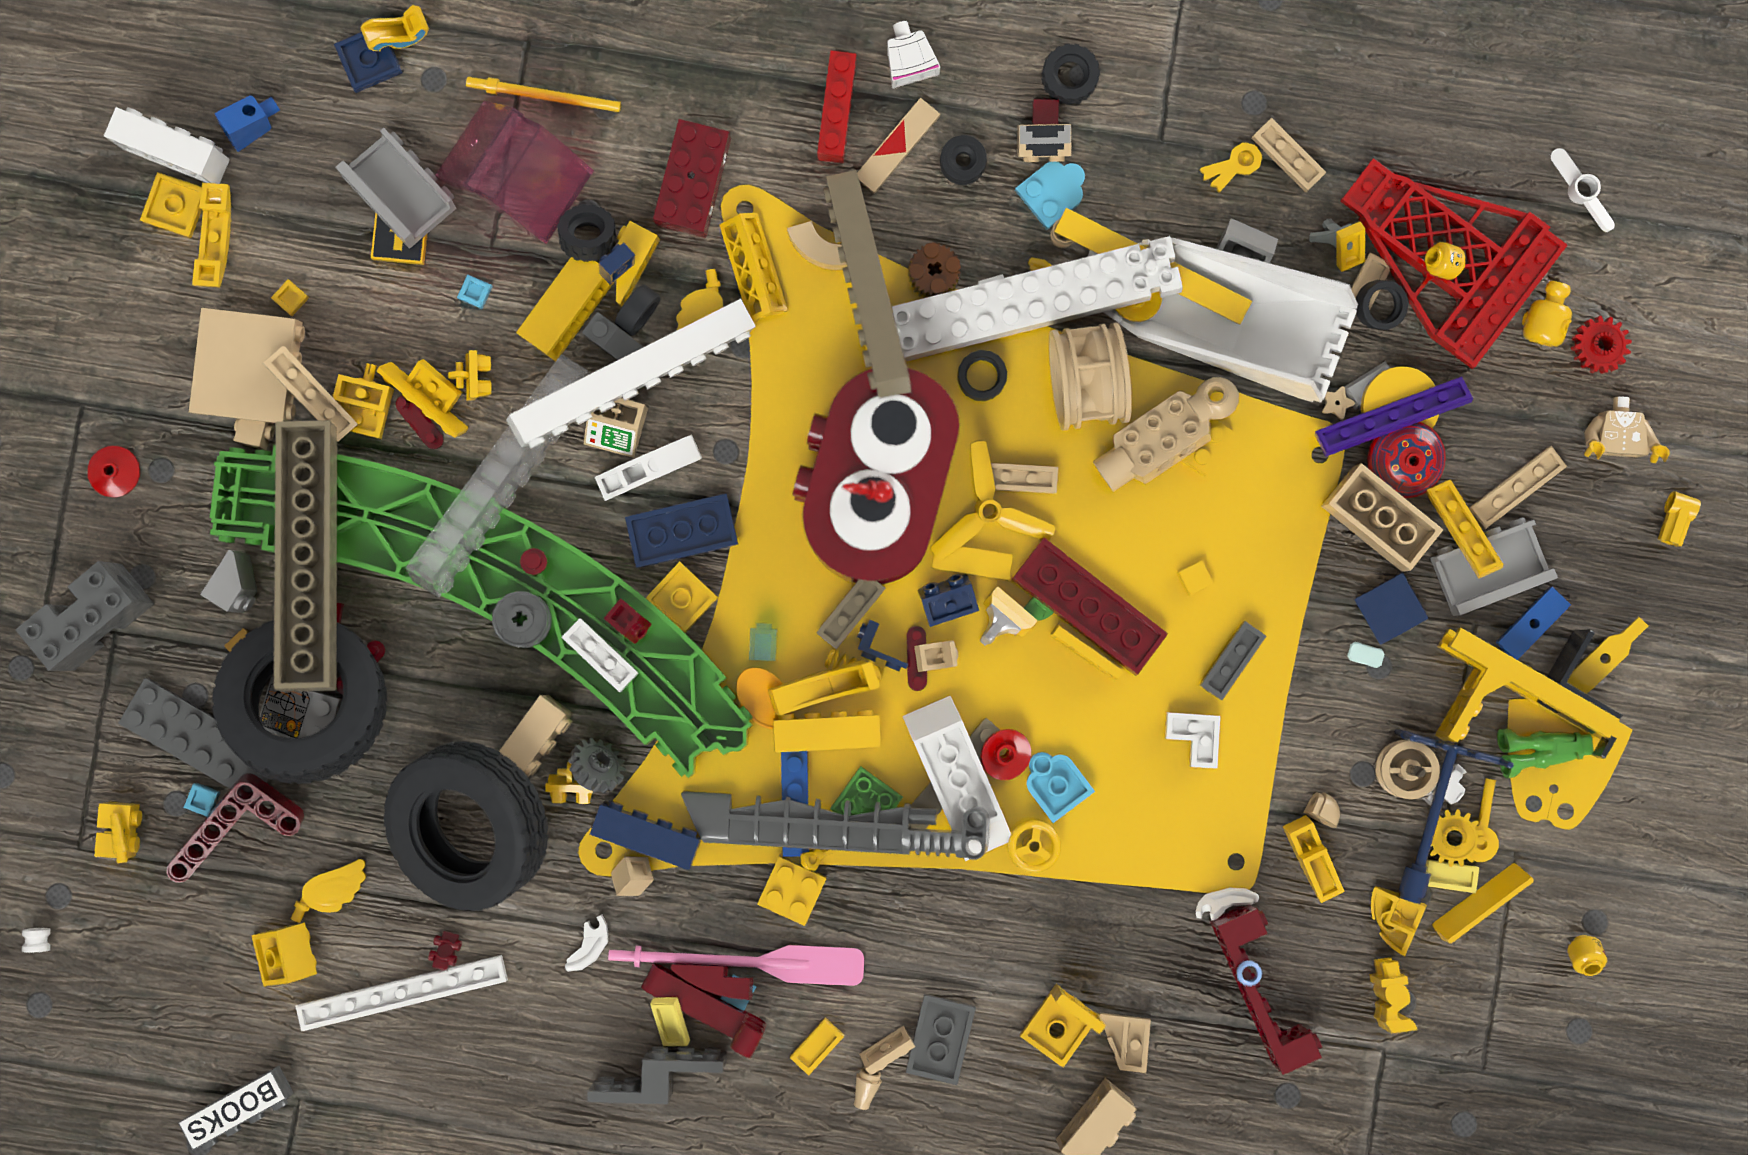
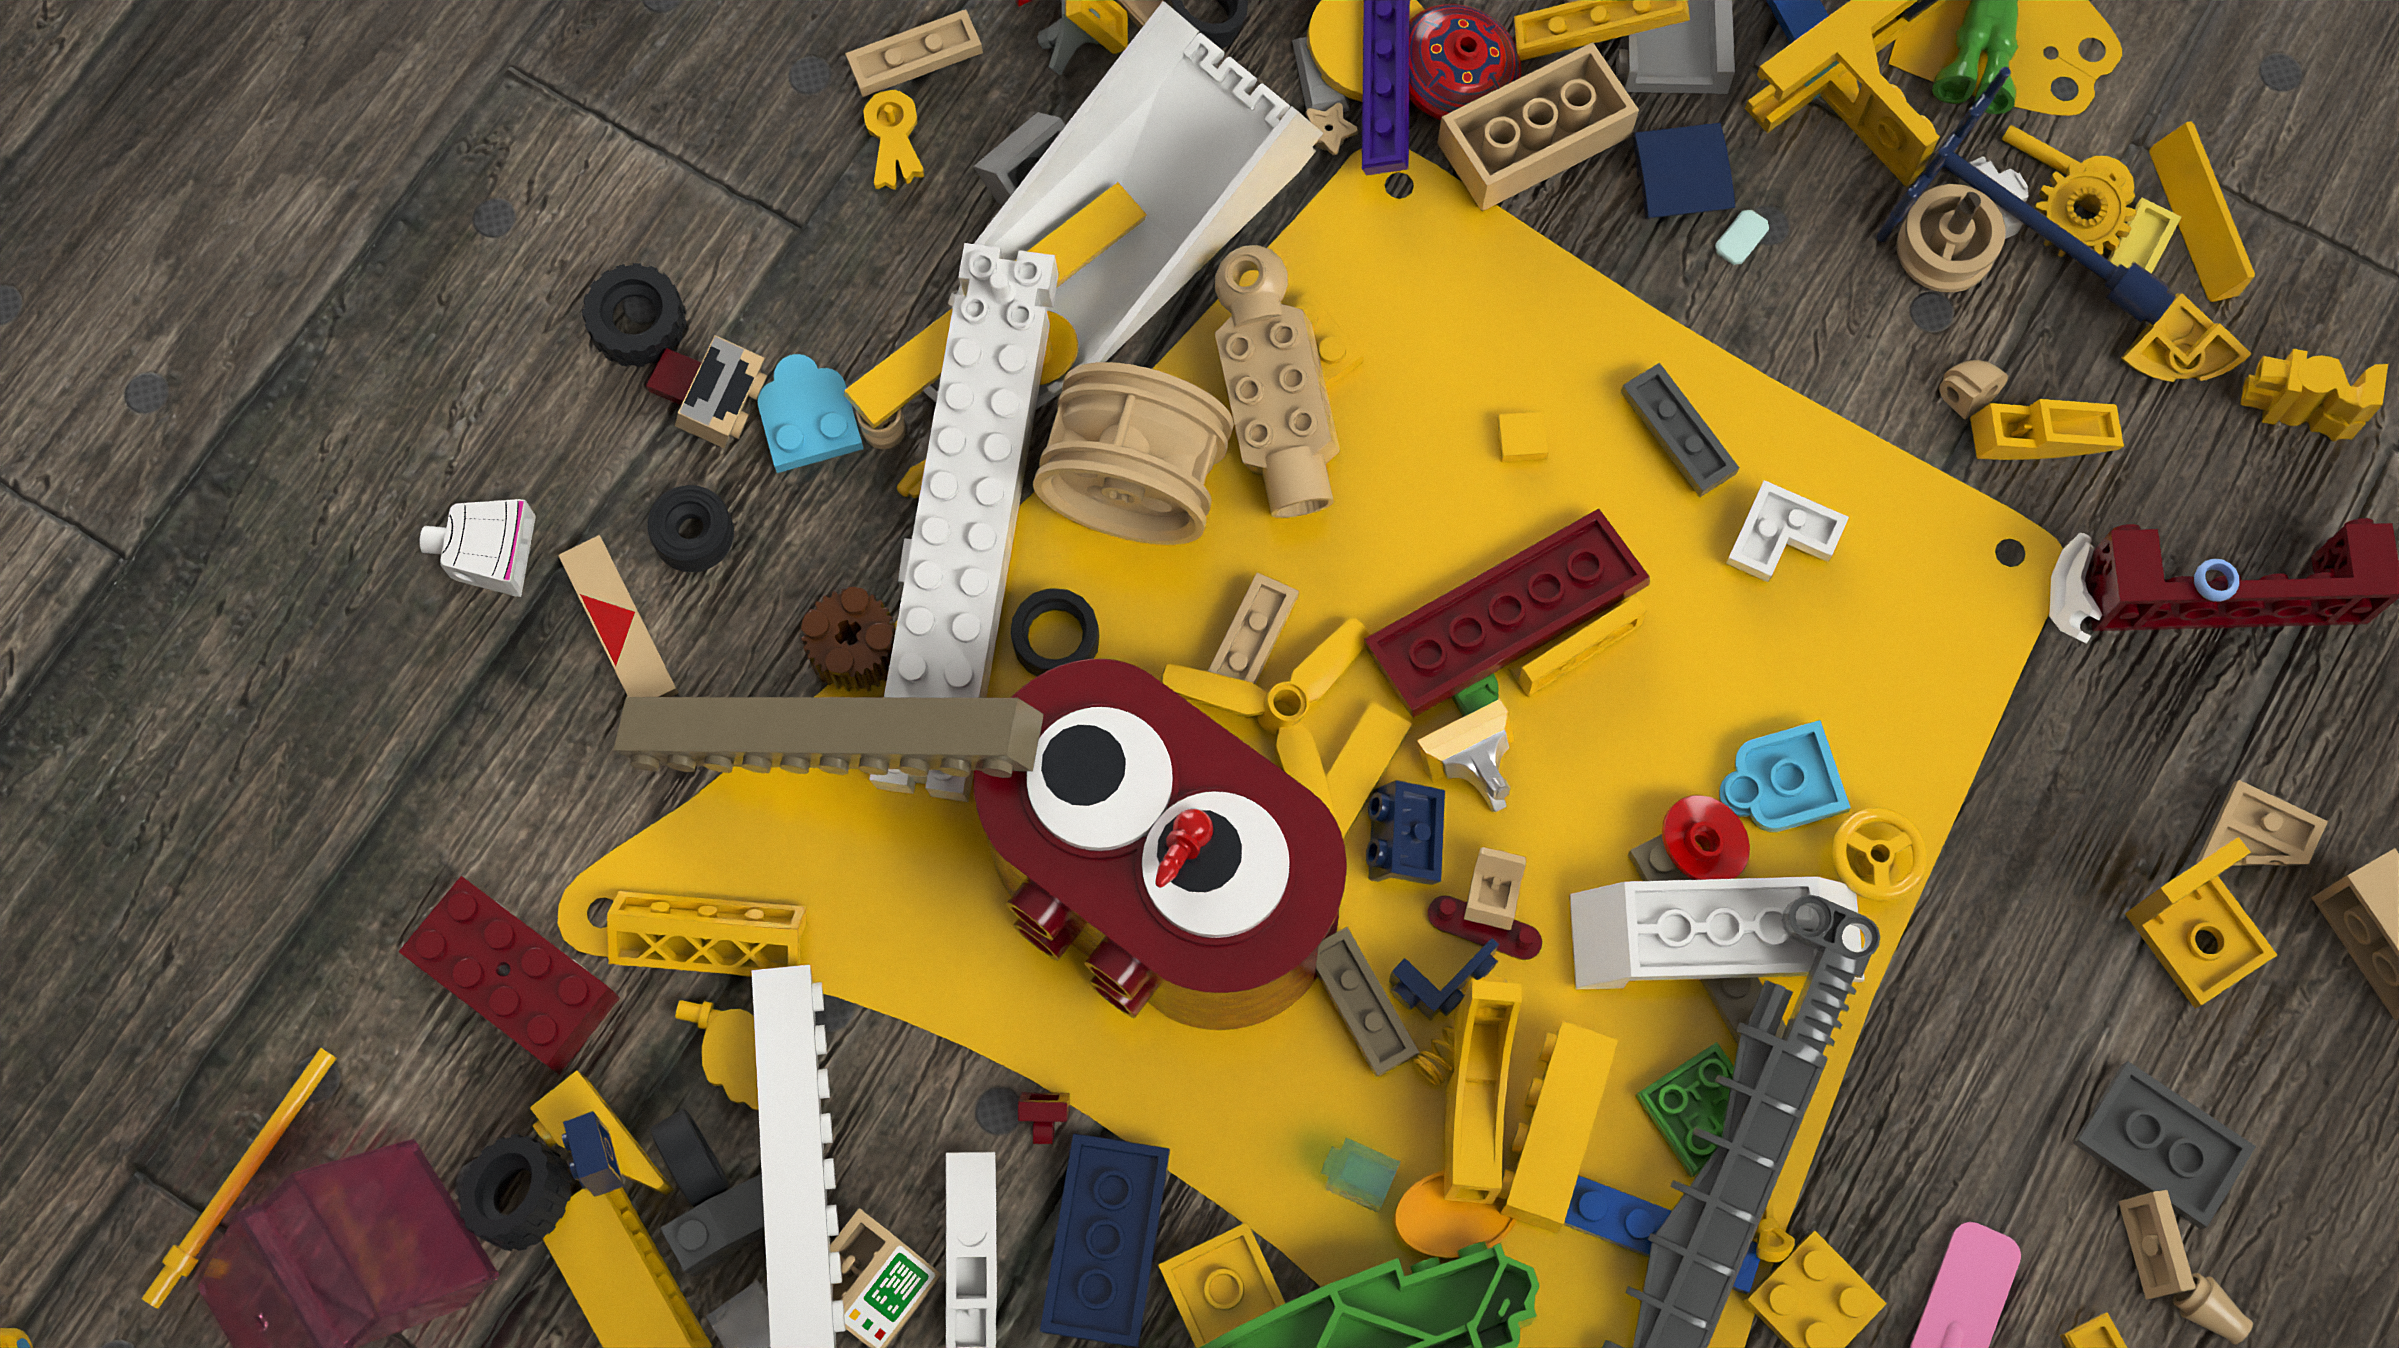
camera: 65 degrees left, 15 degrees down
tan arch [787,221,847,270] -> none
red brick [817,50,857,164] -> none
yellow head [1567,935,1607,976] -> none
none -> dark red tile [1018,1092,1070,1144]

